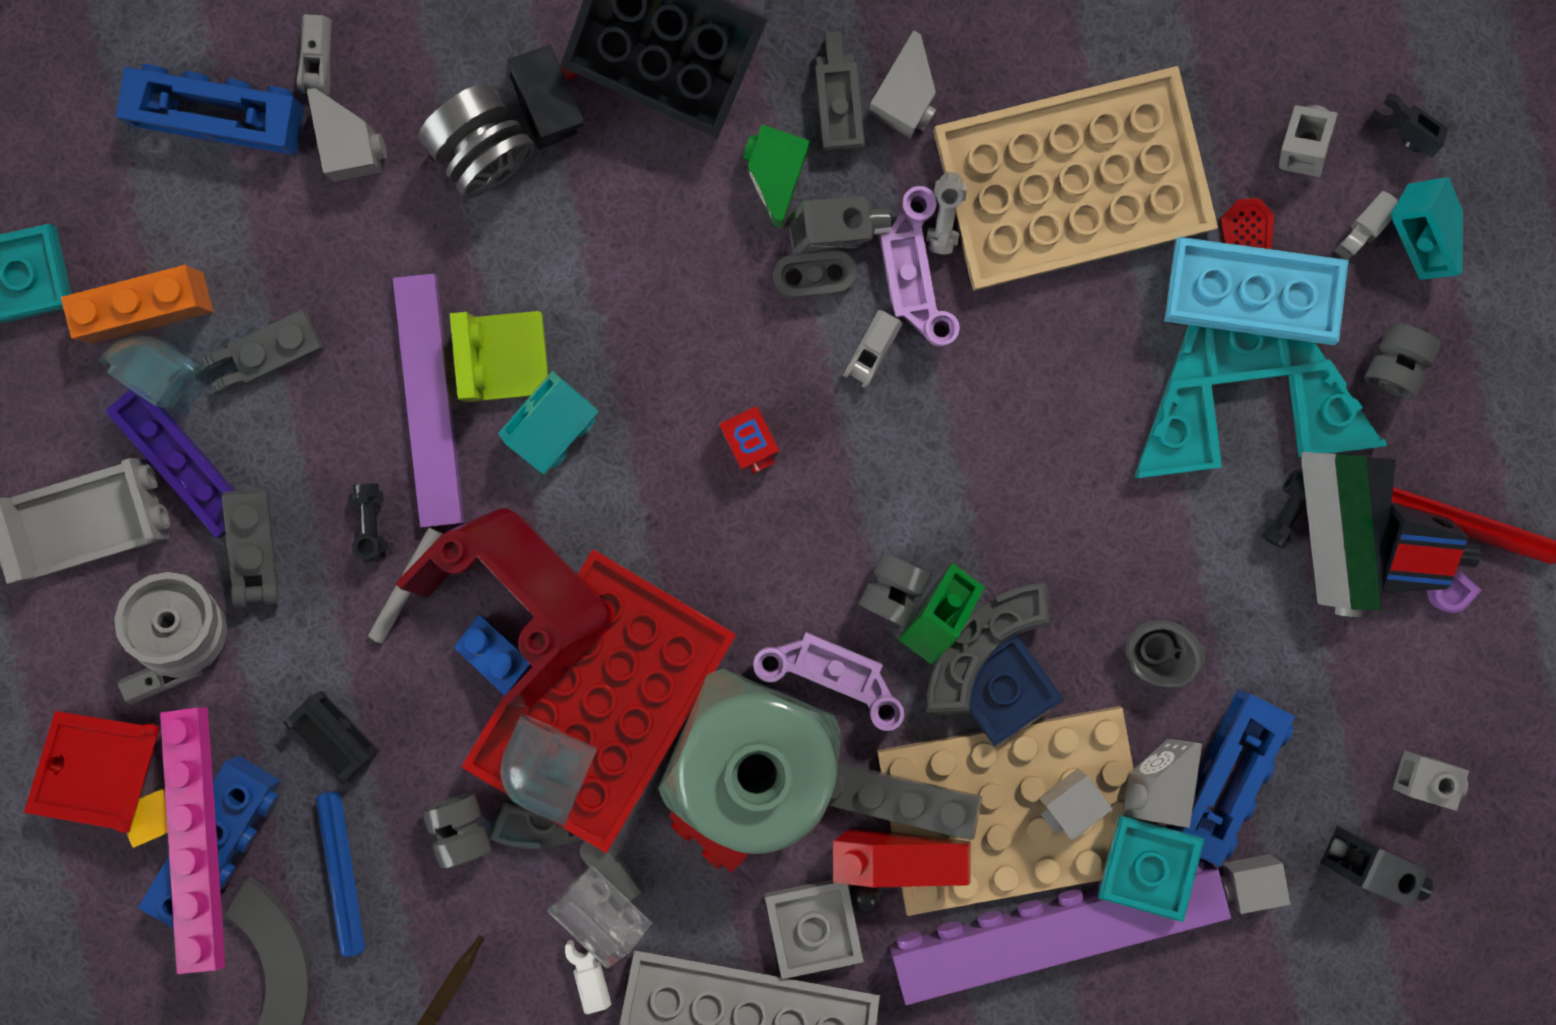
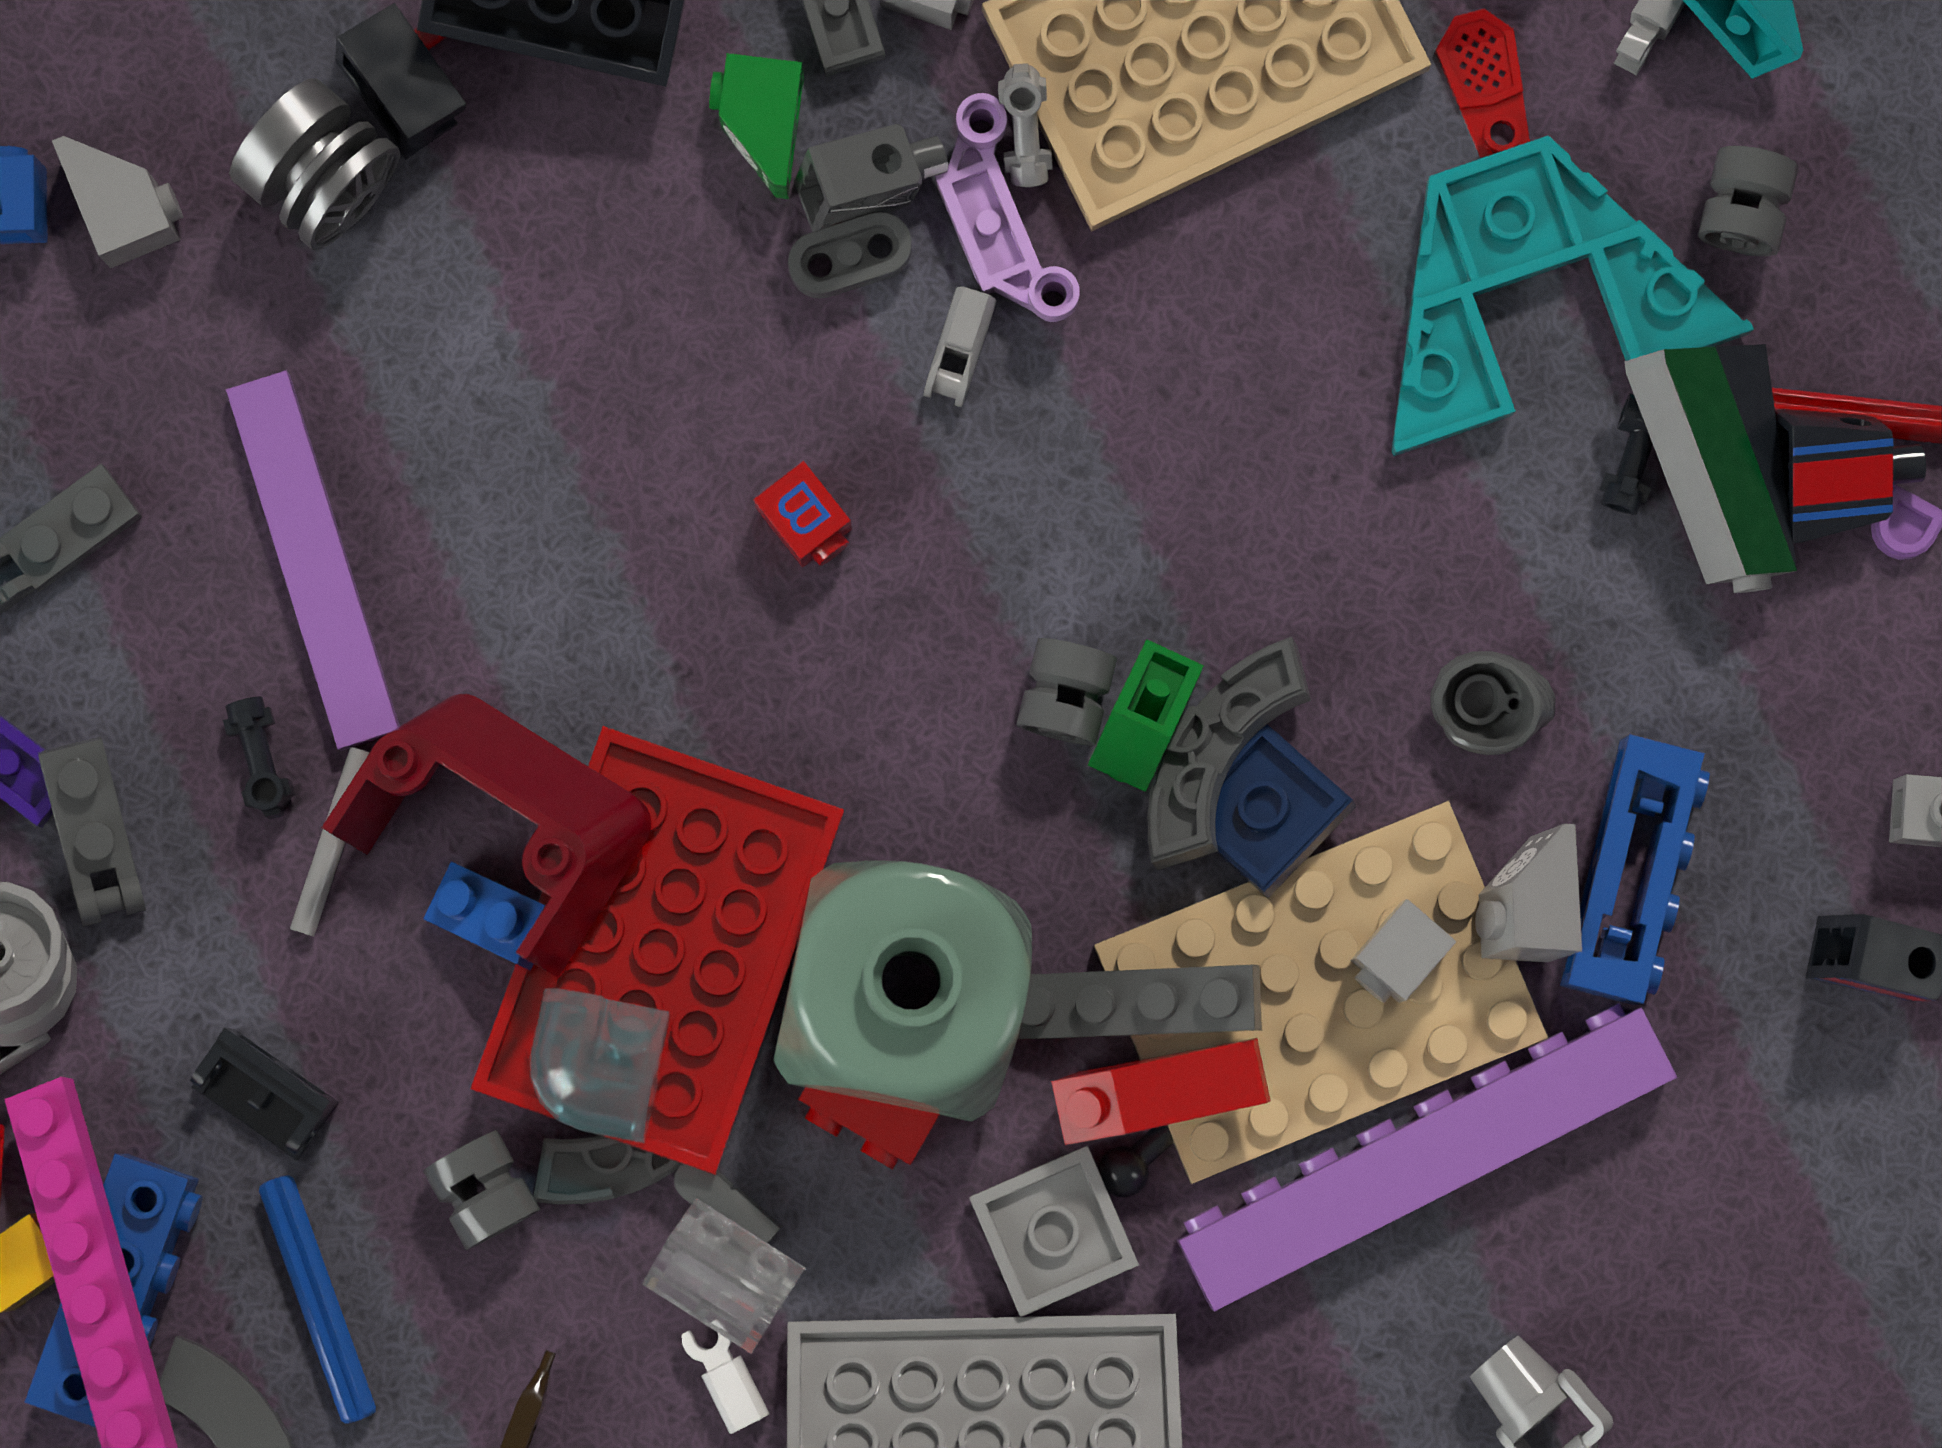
camera: 15 degrees left, 5 degrees down
light grey bar [297,14,332,95] -> none
lime bracket [450,311,549,402] -> none
teal hinge [498,370,599,475] -> none
lavender plate [753,631,904,731] -> none
teal plate [1098,814,1205,923] -> none
medium azure plate [1164,237,1349,345] -> none
light grey brick [1221,854,1291,914] -> none

